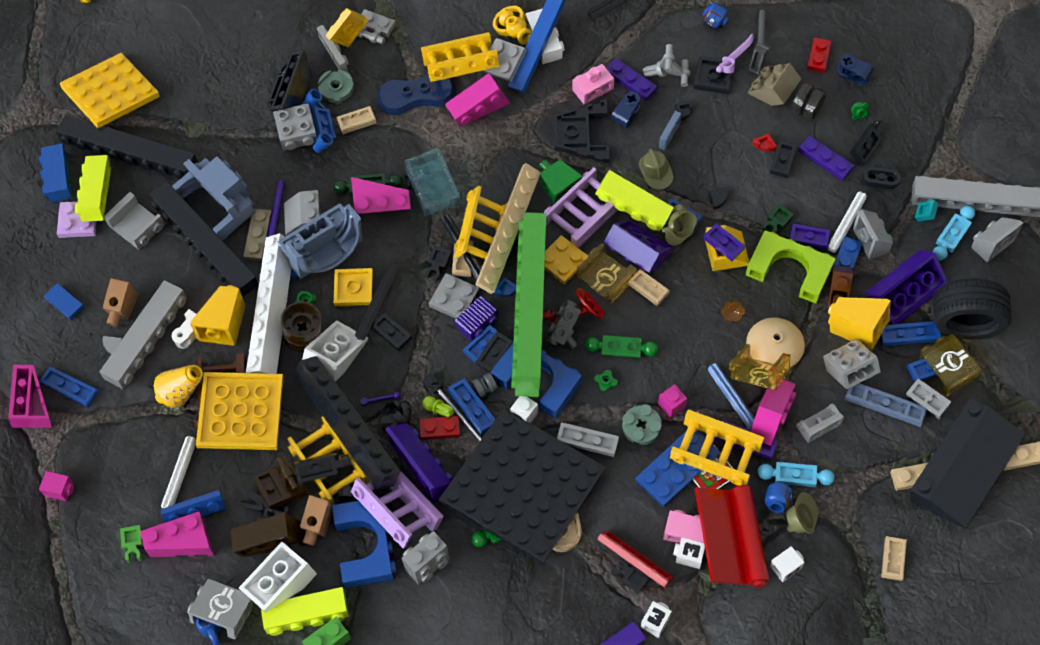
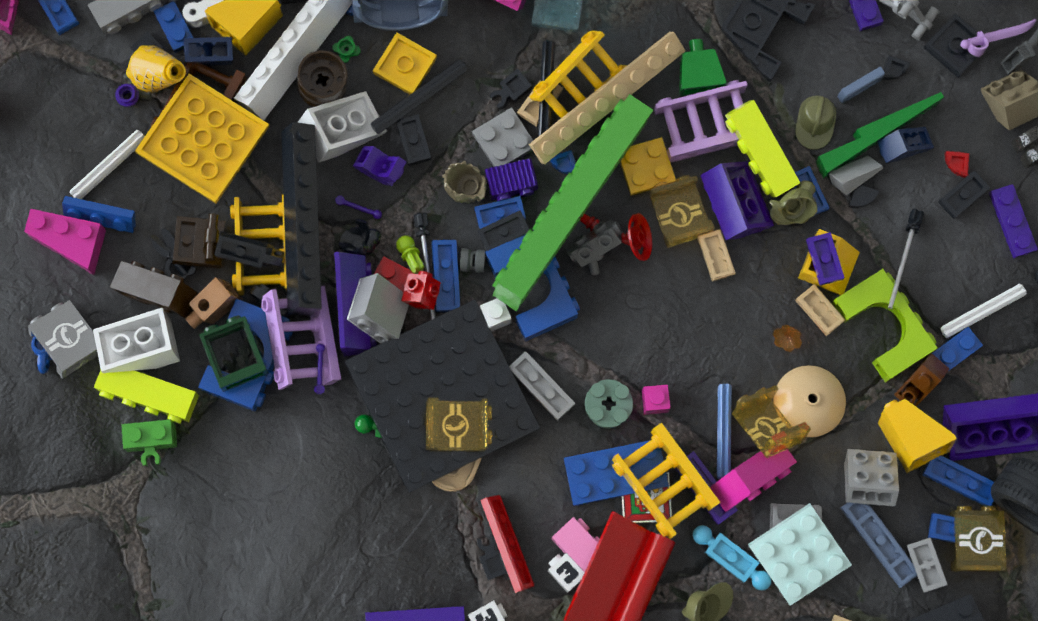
camera: 25 degrees right, 15 degrees up
bright green plate [120,525,144,563] -> none
light grey brick [402,531,450,585] -> none
green plate [585,335,658,358] -> none
green plate [594,370,617,391] -> none
dark blue piece [611,92,640,128] -> none
dark green plate [762,204,794,233] -> none
blue head [765,482,793,513] -> none
dark purple plate [790,224,830,250] -> none
light grey slope [853,209,893,260] -> none
none -> dark purple plate [115,84,139,107]
none -> blue plate [153,1,193,53]
none -> dark blue arch [183,37,233,66]
none -> dark green window [199,315,269,392]
none -> dark purple hinge [314,343,325,394]
none -> light grey piece [347,273,409,343]
none -> dark purple brick [353,146,406,186]
none -> red brick [401,271,441,310]
none -> clear yellow panel [426,398,492,451]
none -> dark tan hair [442,161,487,204]
none -> light aqua plate [748,503,852,606]
none -> tan plate [795,284,845,336]
none -> green slope [815,92,944,179]
none -> light grey slope [829,156,883,196]
none -> dark blue arch [877,127,934,163]
none -> piece [888,208,924,309]

